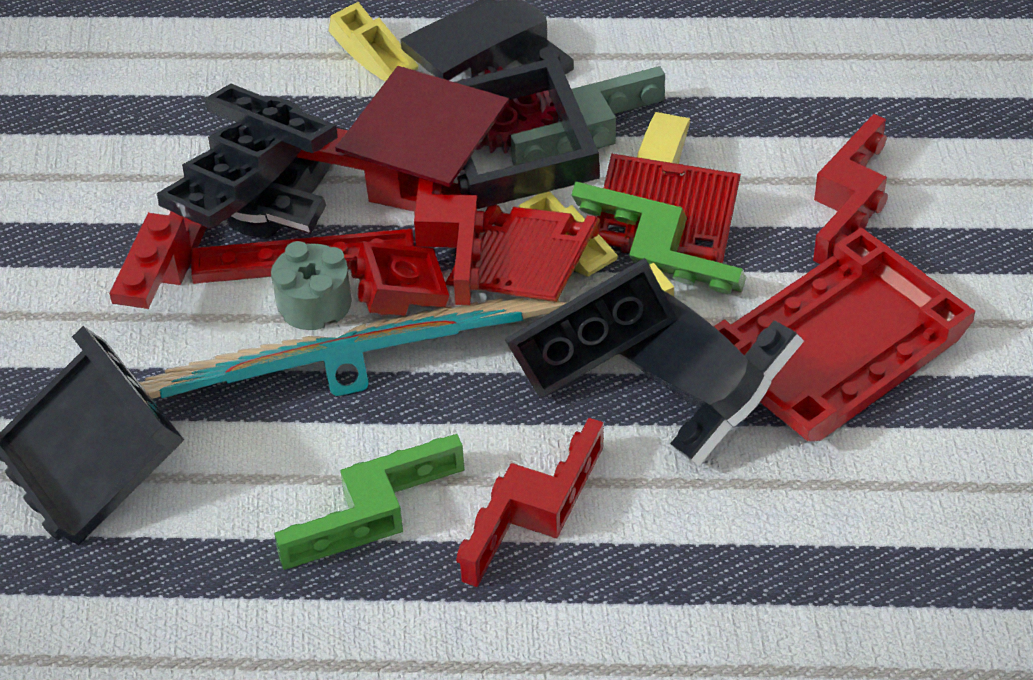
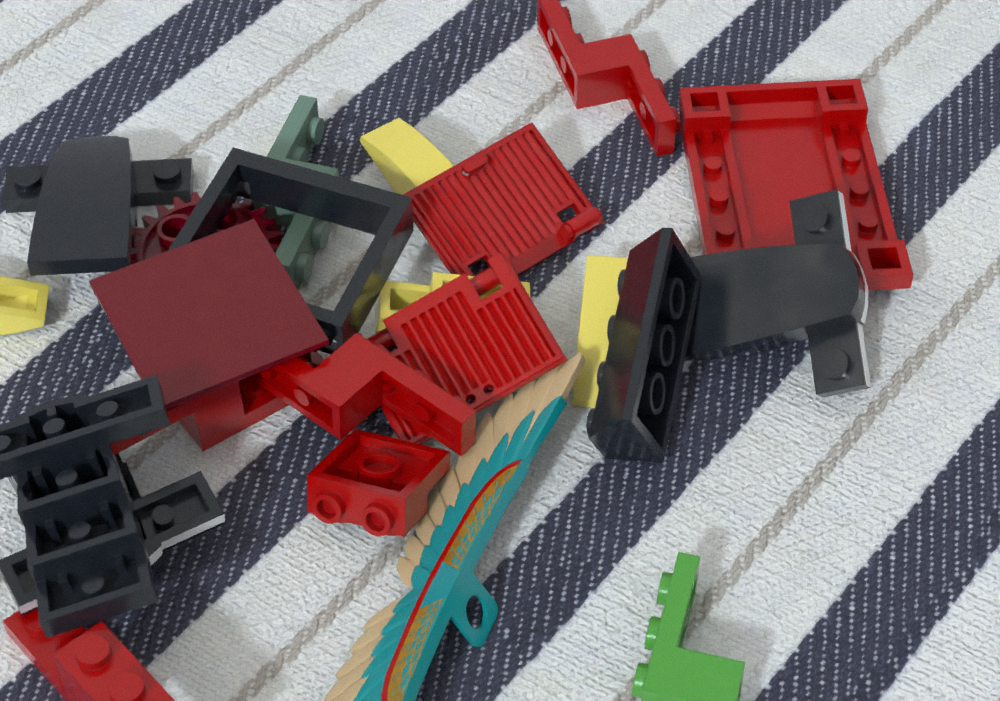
camera: 55 degrees left, 0 degrees up
red tile [191,229,414,284] -> none
sand green brick [271,241,352,330] -> none
red bracket [456,418,604,587] -> none
bright green bracket [571,182,746,294] -> none

